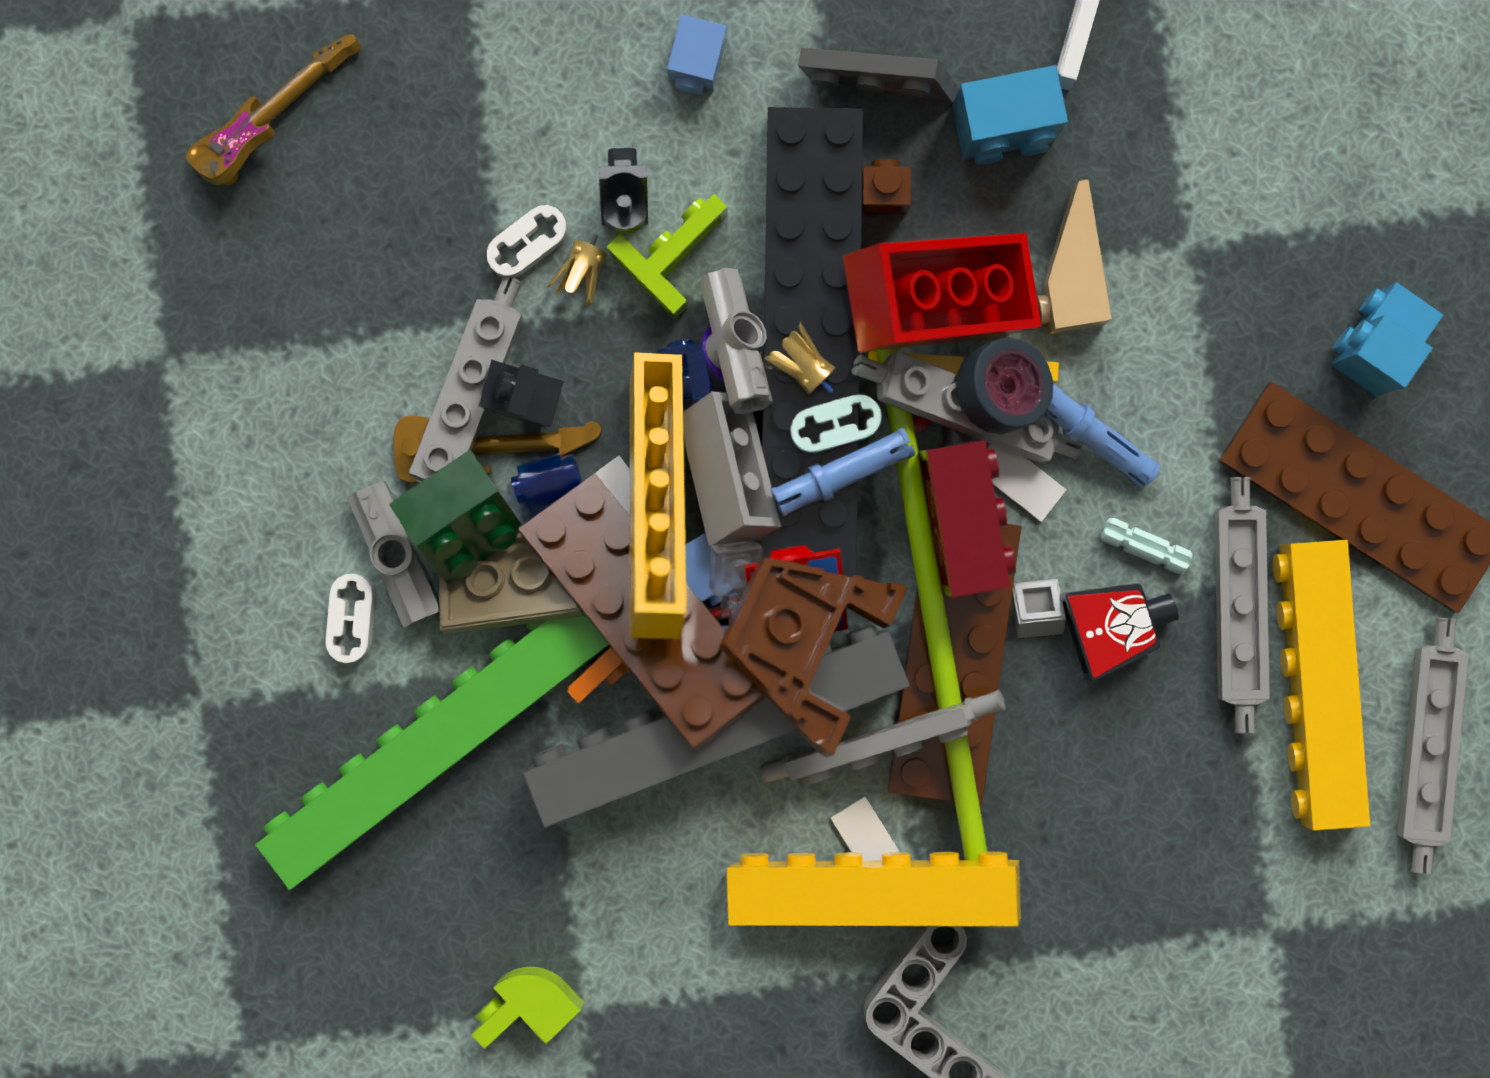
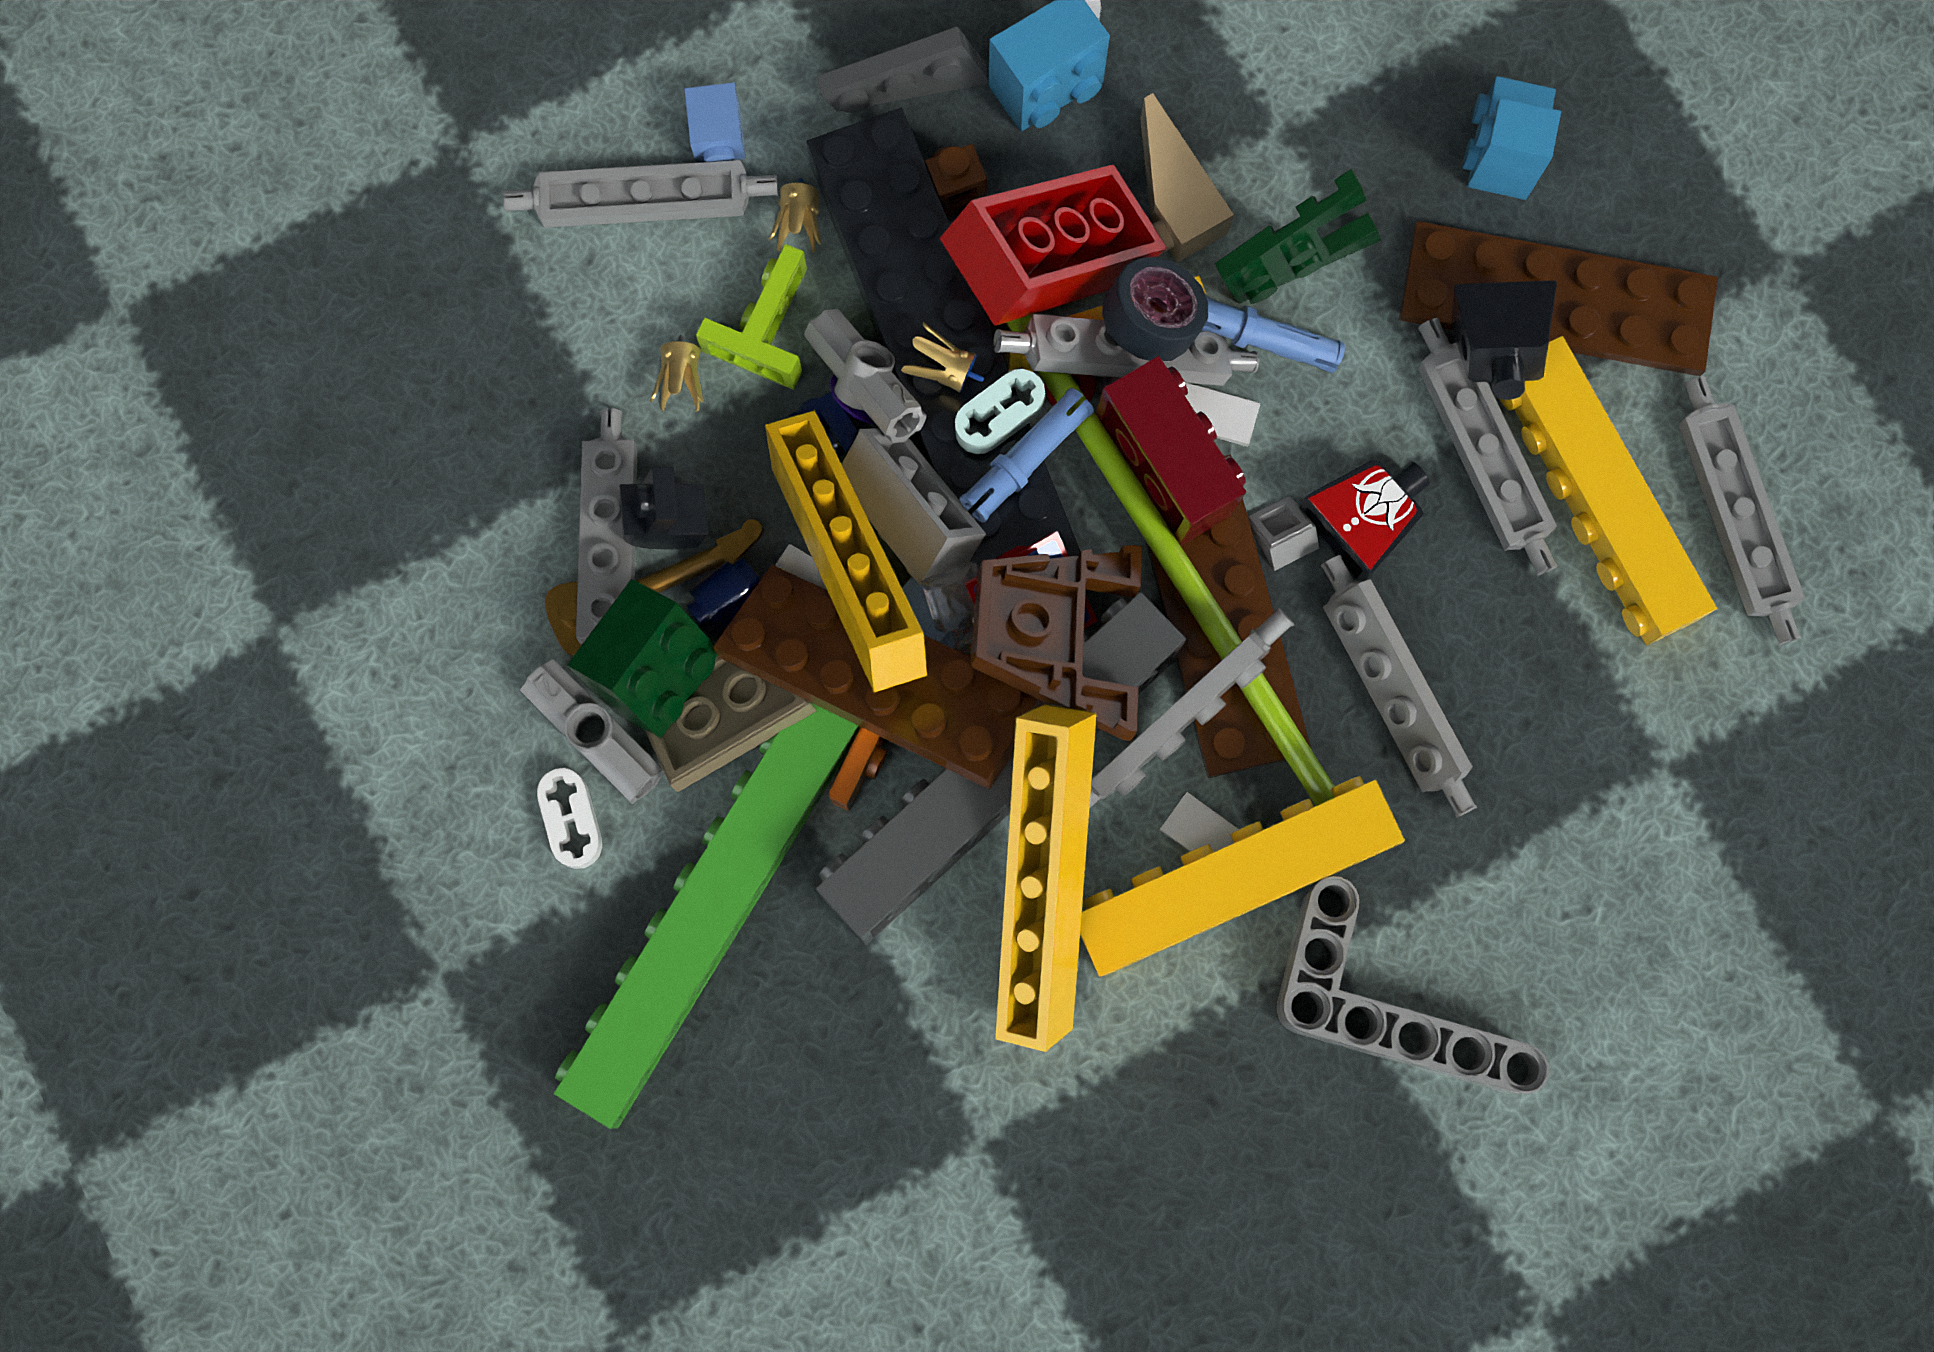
camera: 20 degrees left, 10 degrees down
pearl gold piece [186,34,361,186] -> none
lime brick [472,967,584,1049] -> none
white beam [487,205,568,278] -> none
black hips [598,148,648,234] -> none
light aqua axle [1100,518,1192,574] -> none
none -> light grey plate [503,160,779,228]
none -> pearl gold piece [768,178,821,252]
none -> yellow brick [995,704,1096,1052]
none -> dark green wing [1214,169,1381,304]
none -> light grey plate [1321,555,1477,818]
none -> black torso [1451,280,1557,400]

